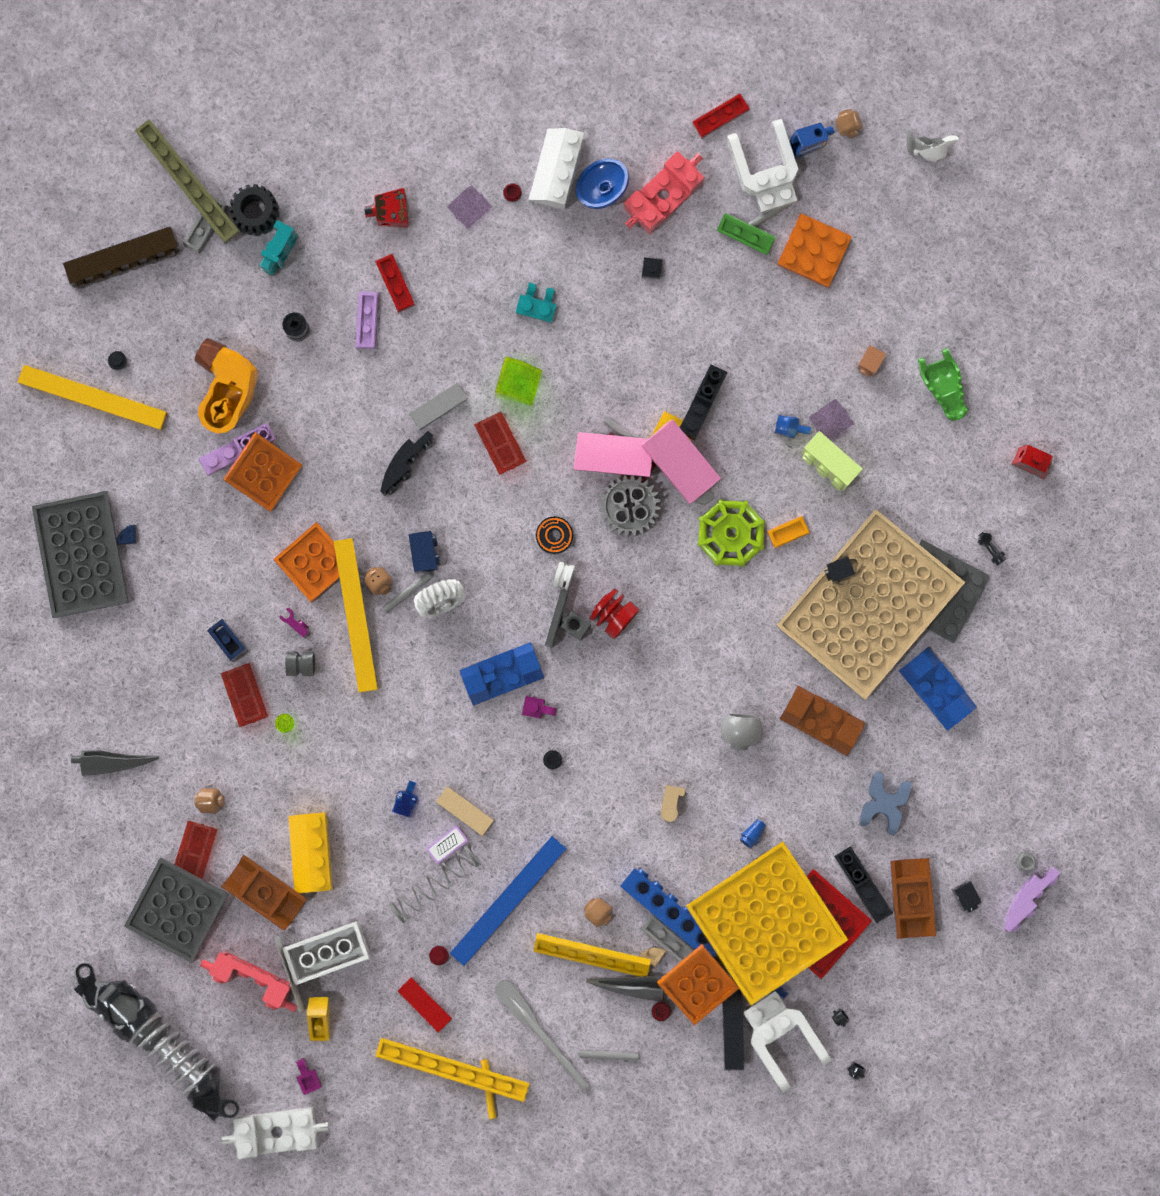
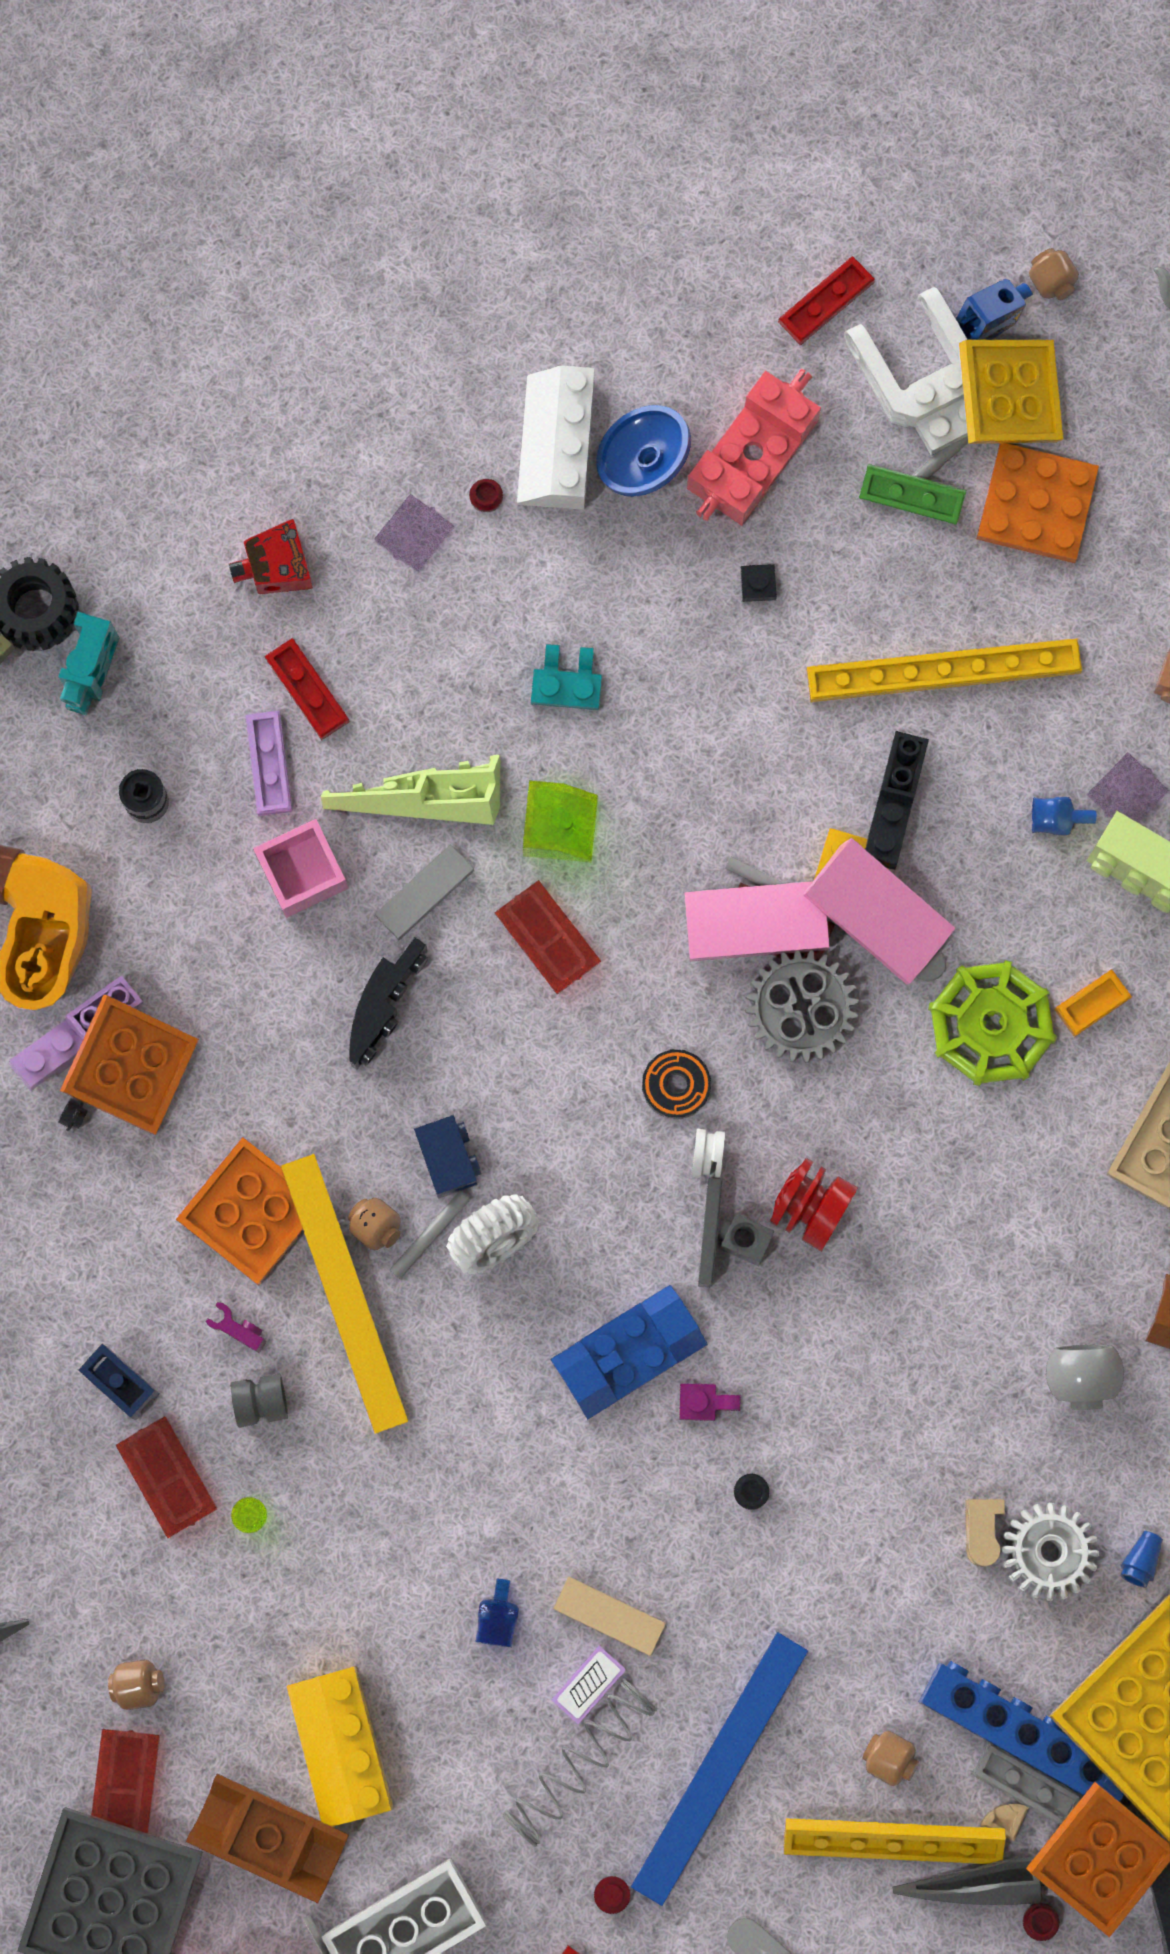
camera: 15 degrees left, 5 degrees down
none -> black plate [58,1098,88,1131]
none -> bright pink piece [253,819,349,918]
none -> yellowish green wedge [321,755,501,825]
none -> yellow tile [806,638,1082,702]
none -> yellow plate [959,340,1063,444]
none -> white gear [1001,1502,1099,1601]

